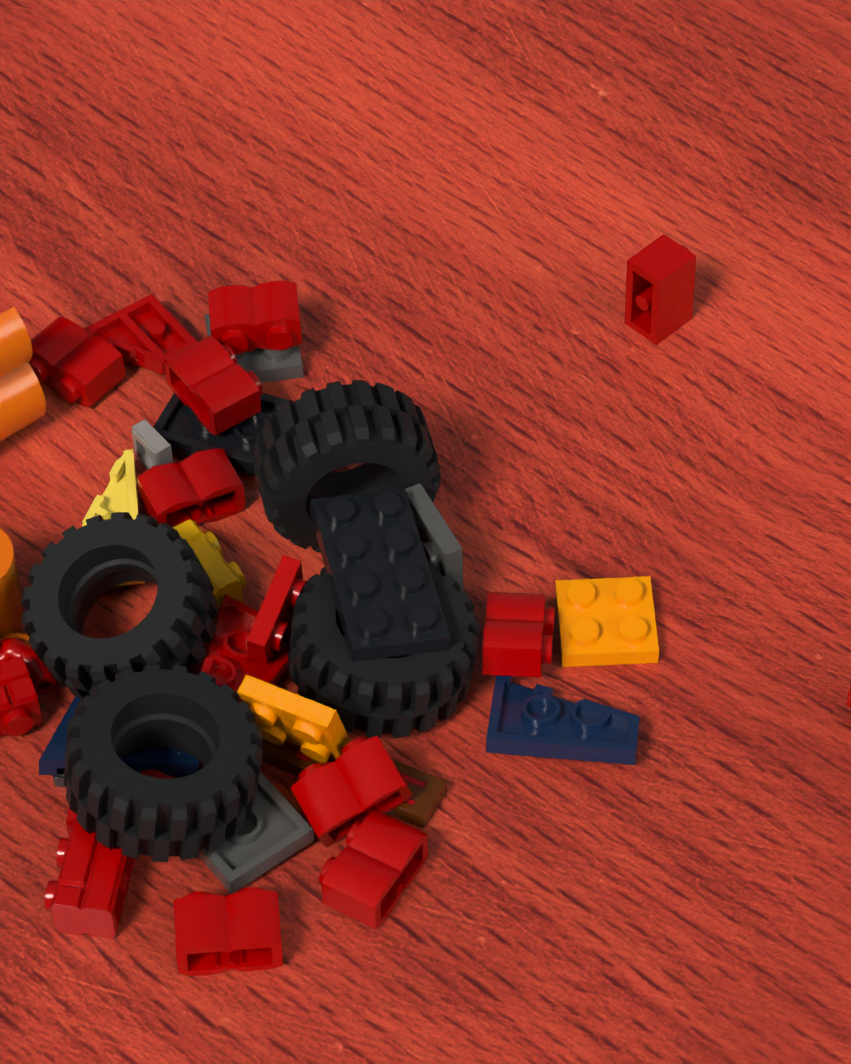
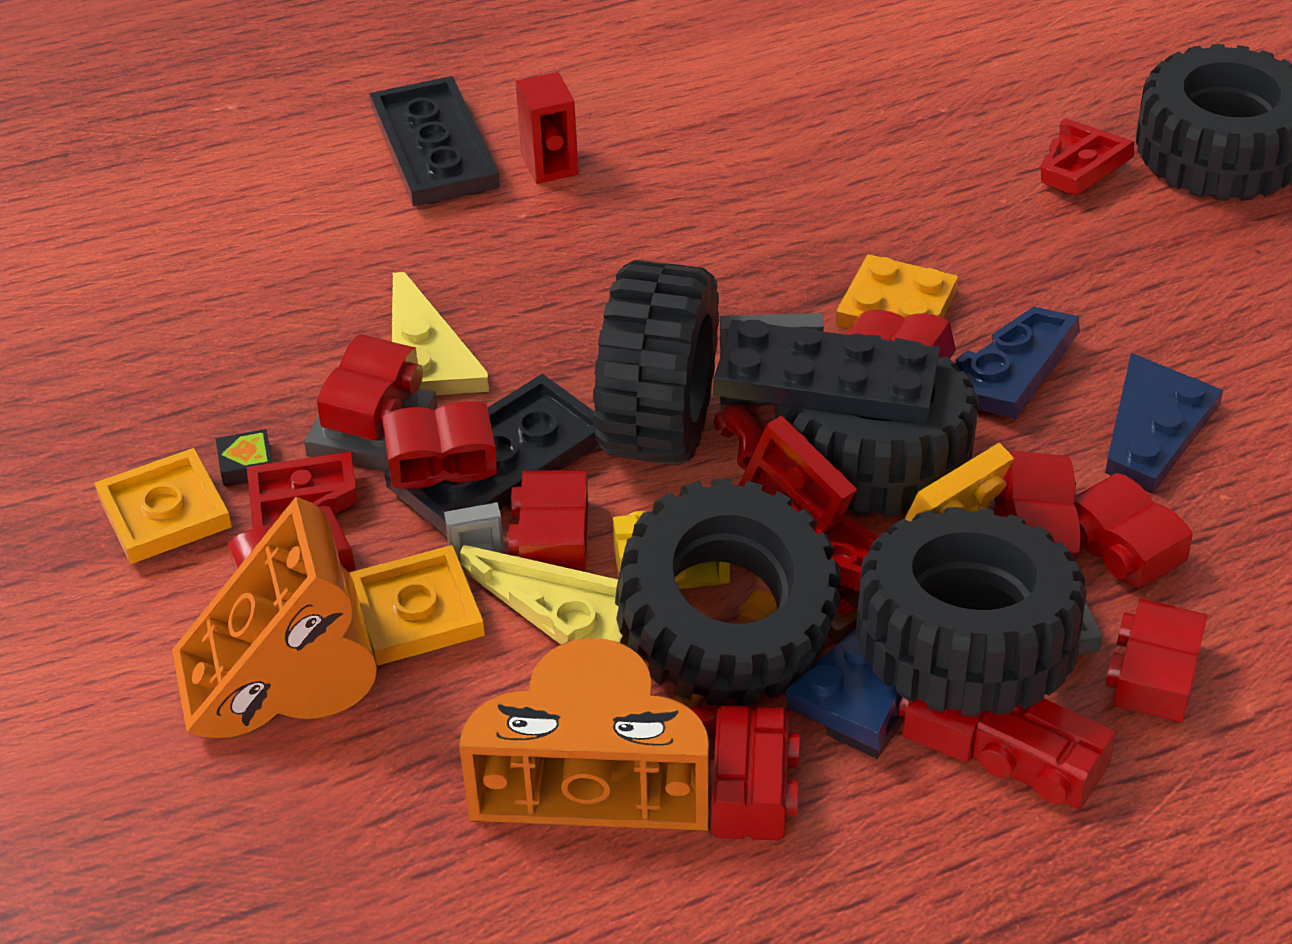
camera: 65 degrees left, 5 degrees down
none -> light orange plate [94,448,232,565]
none -> tile [215,429,273,486]
none -> light orange plate [349,545,485,666]
none -> black plate [369,76,500,206]
none -> light yellow wing [392,272,489,395]
none -> dark blue wing [1105,353,1223,494]

